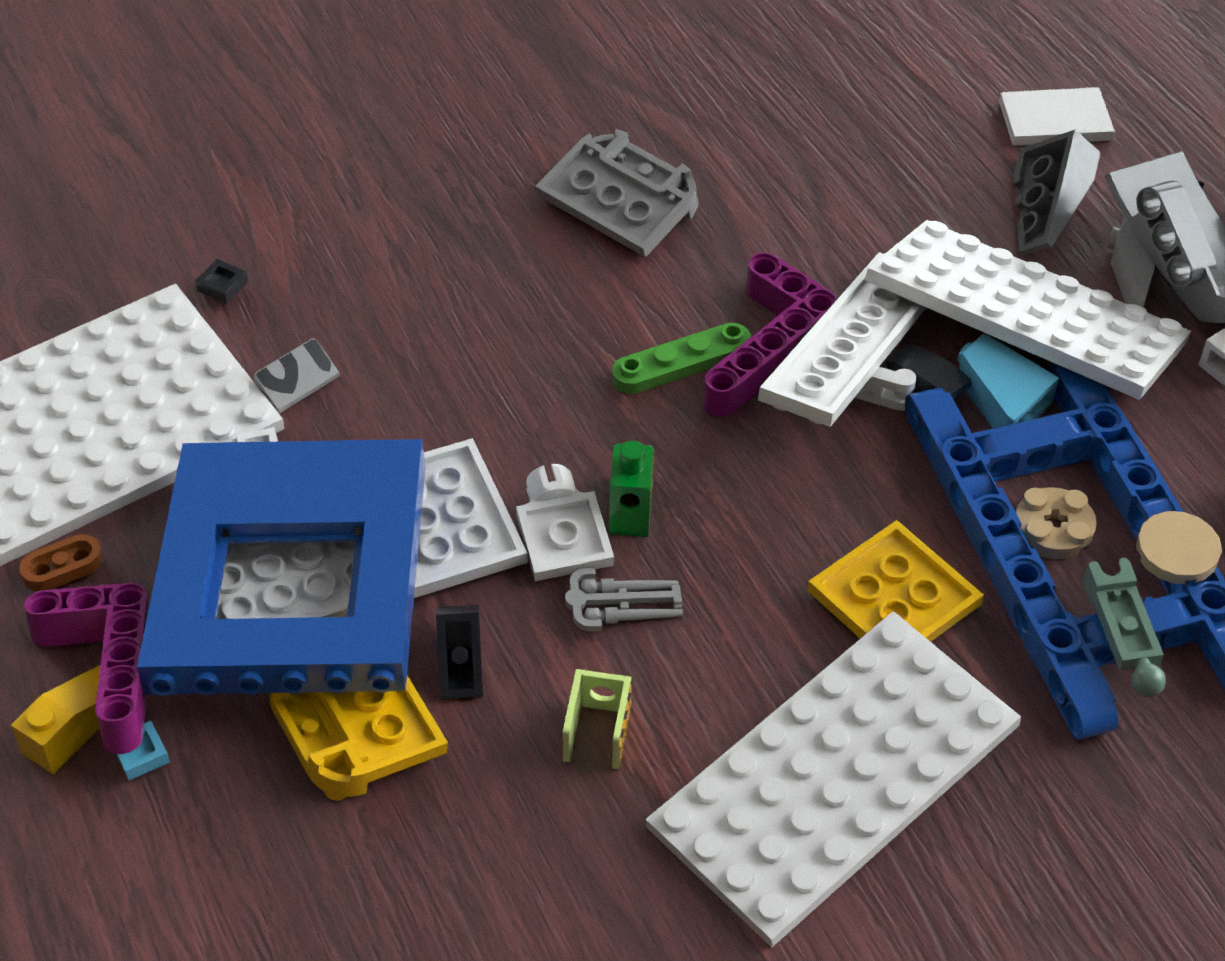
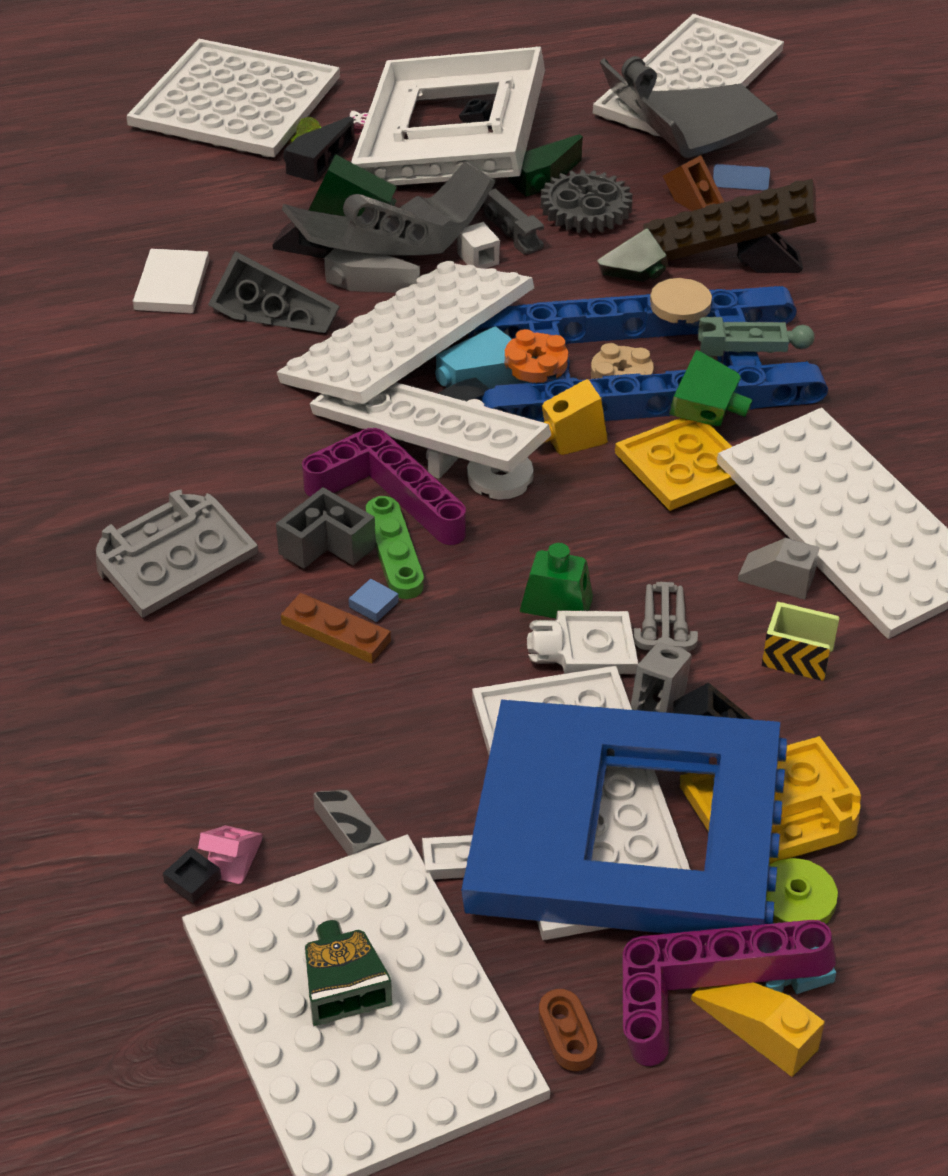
camera: 80 degrees left, 5 degrees down
none -> bright pink slope [198,825,263,884]
none -> dark grey brick [276,487,376,569]
none -> dark orange plate [281,593,391,663]
none -> dark green torso [305,920,392,1026]
none -> medium blue tile [349,579,399,622]
none -> white tile [467,457,533,500]
none -> orange plate [504,329,568,383]
none -> yellow torso [542,379,608,455]
none -> light grey torso [631,643,692,713]
none -> green torso [669,350,753,426]
none -> light grey slope [738,538,820,600]
none -> lime plate [766,858,838,924]

